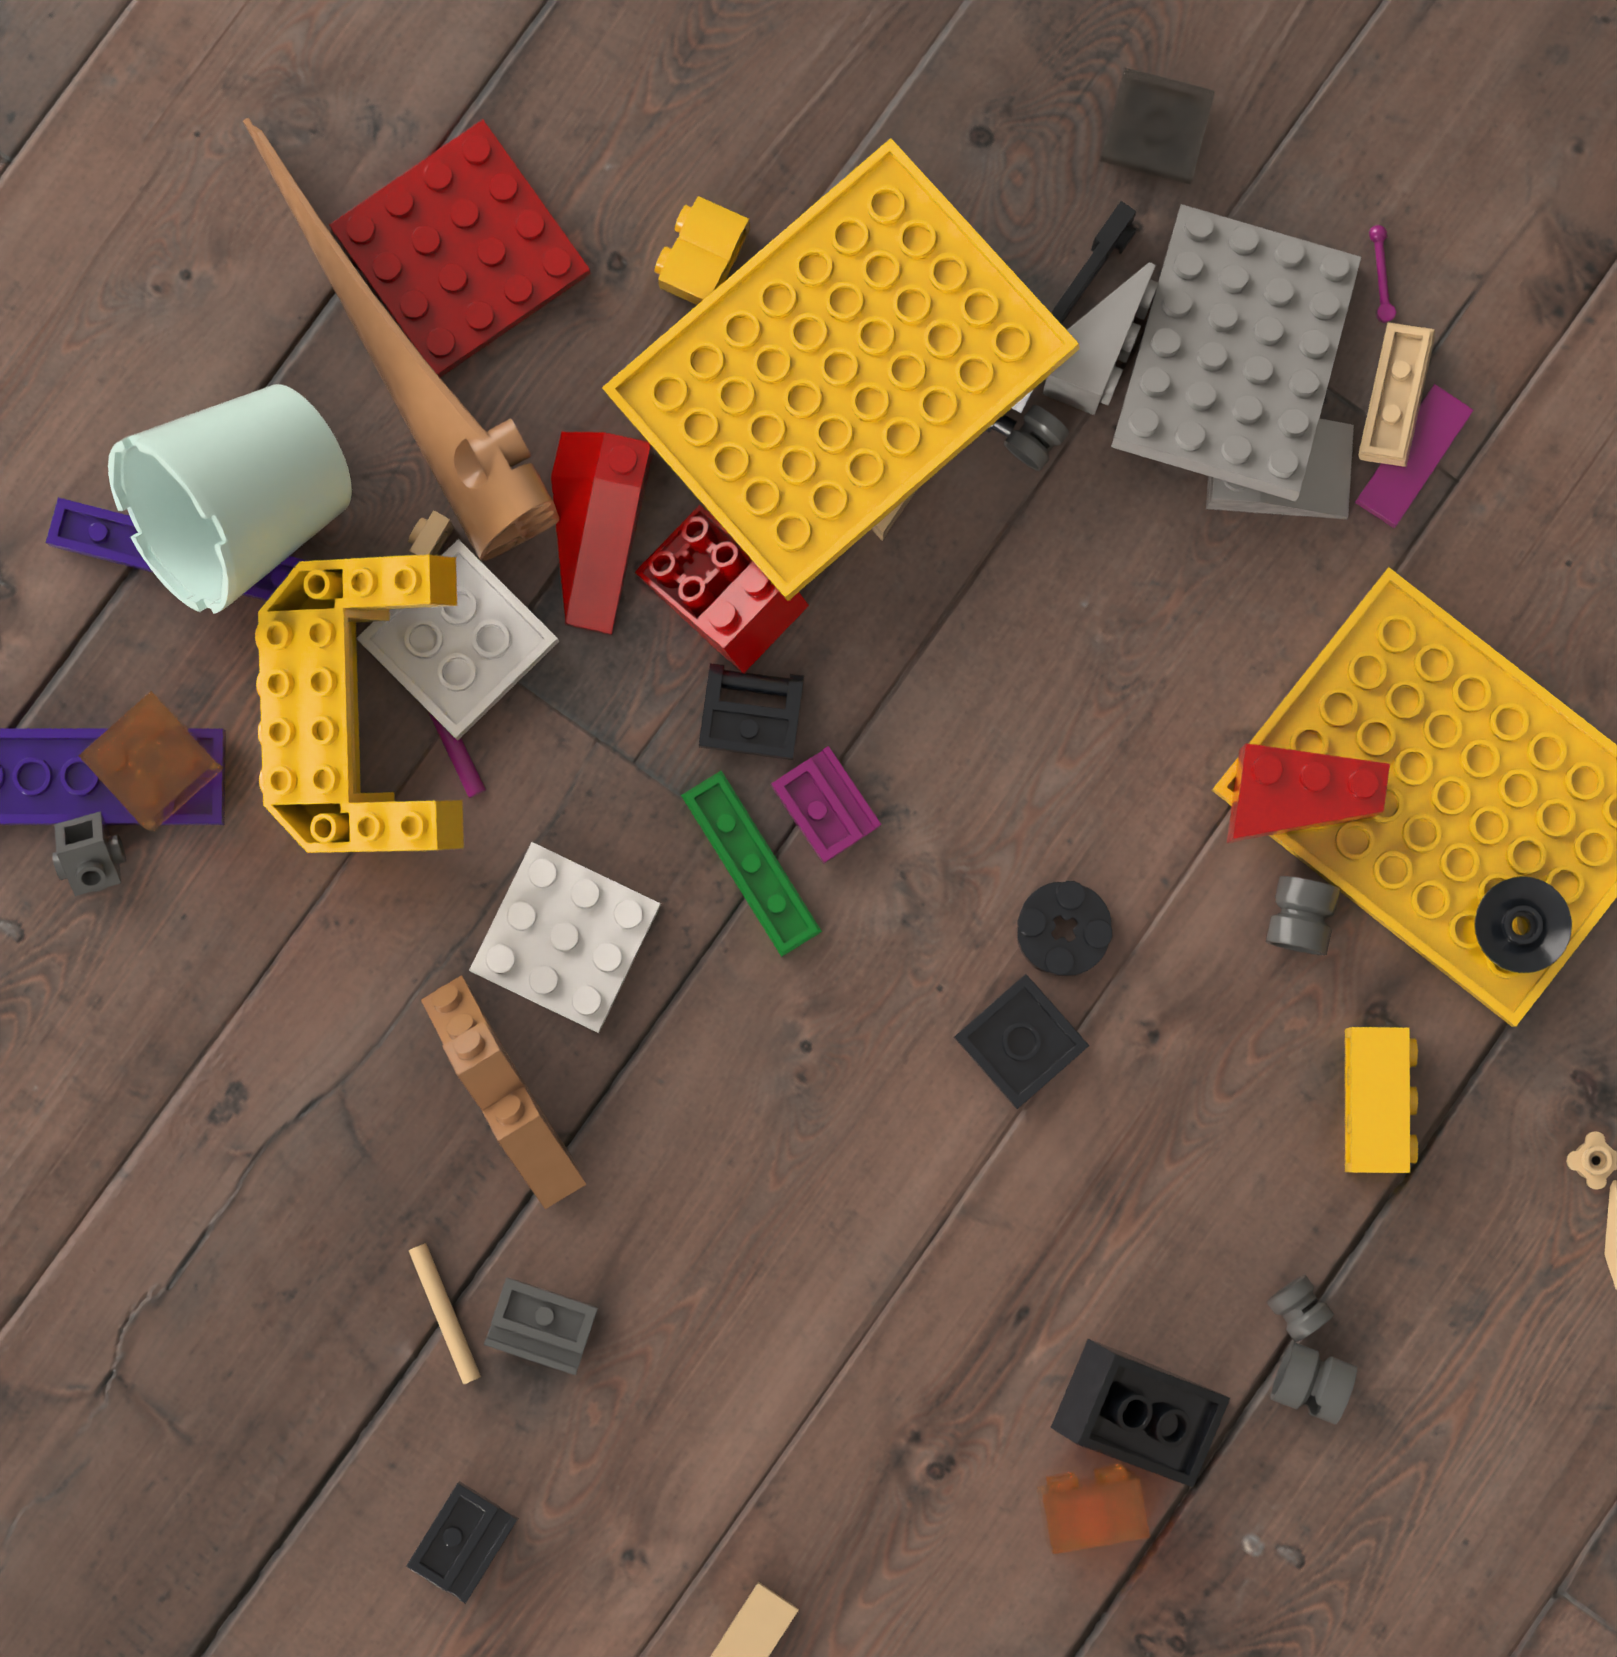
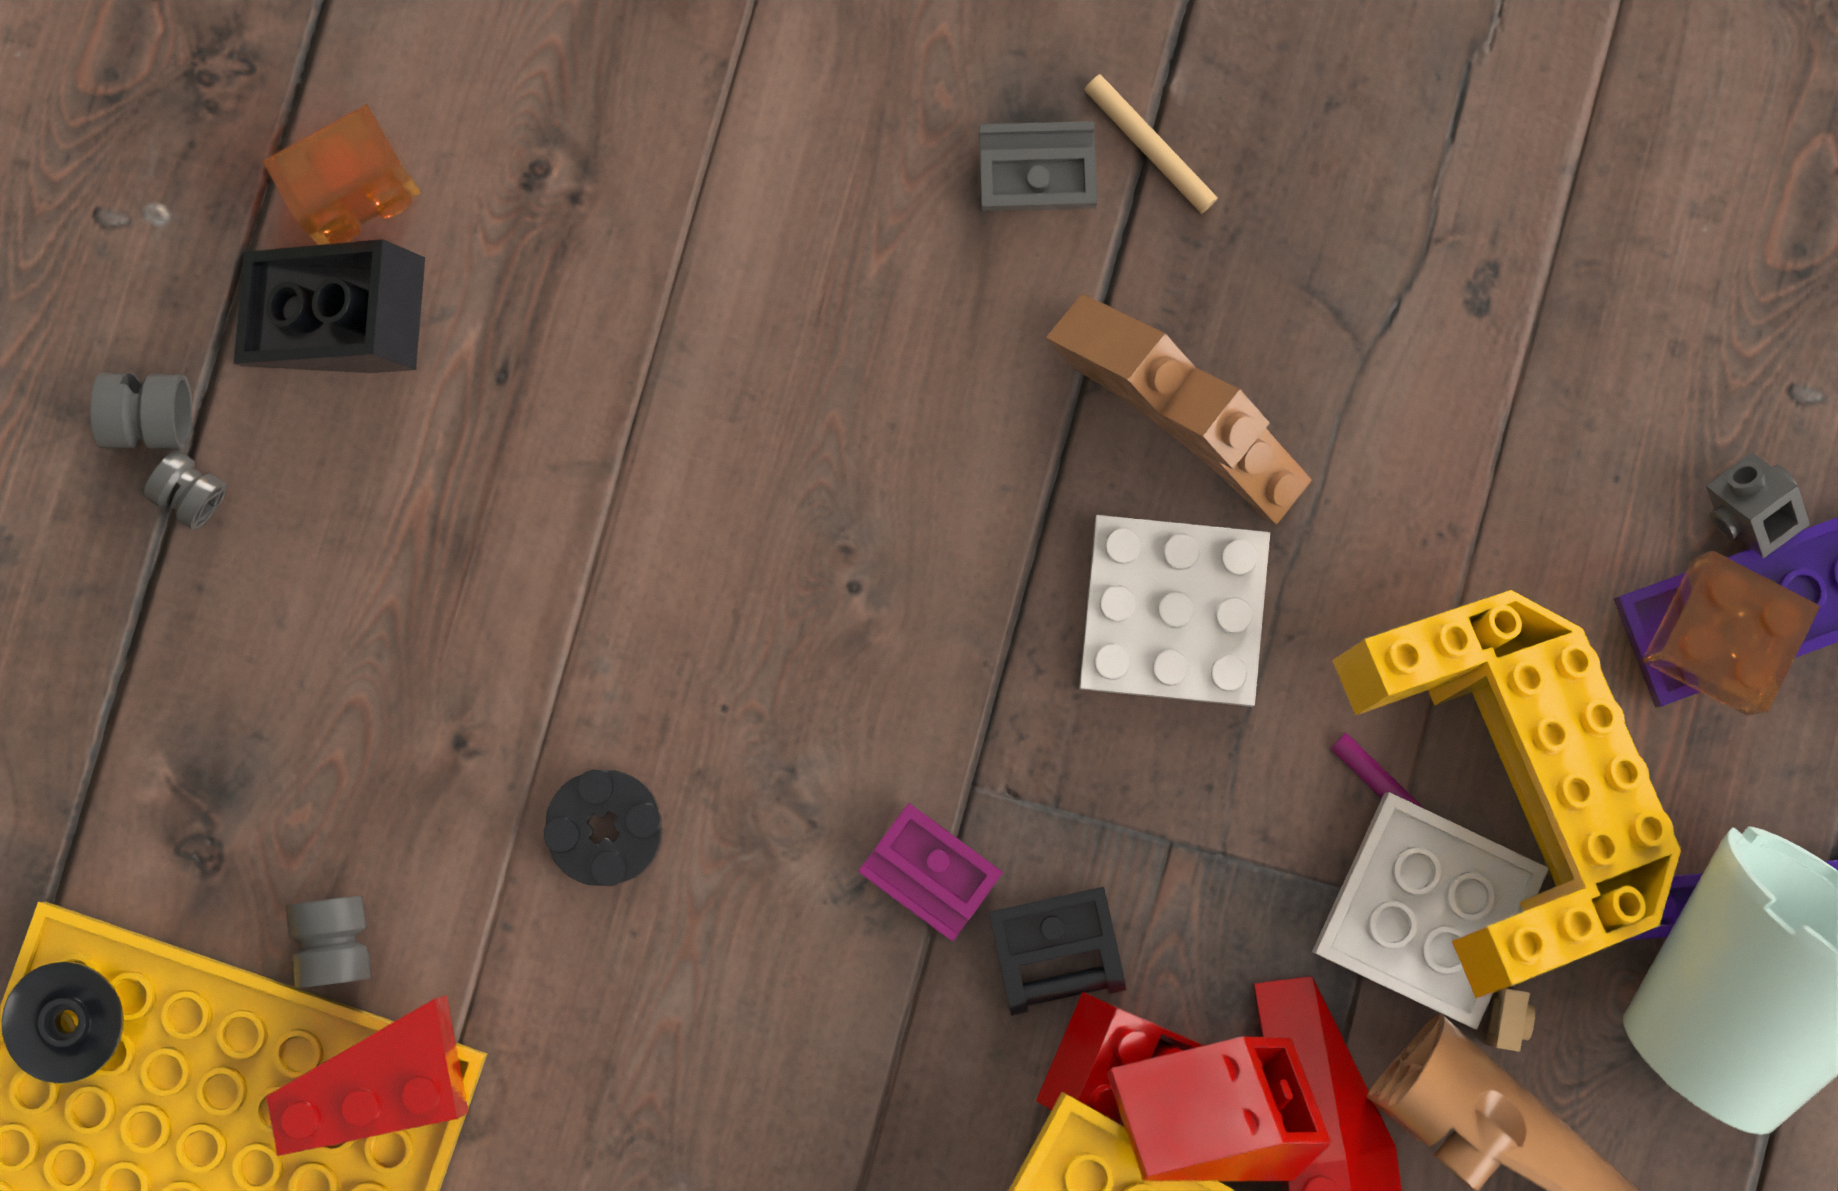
camera: 160 degrees right, 0 degrees up
green tile [681,771,822,958] -> none
black plate [953,974,1089,1109] -> none
yellow brick [1345,1027,1418,1173] -> none
none -> slope [1107,1036,1331,1181]

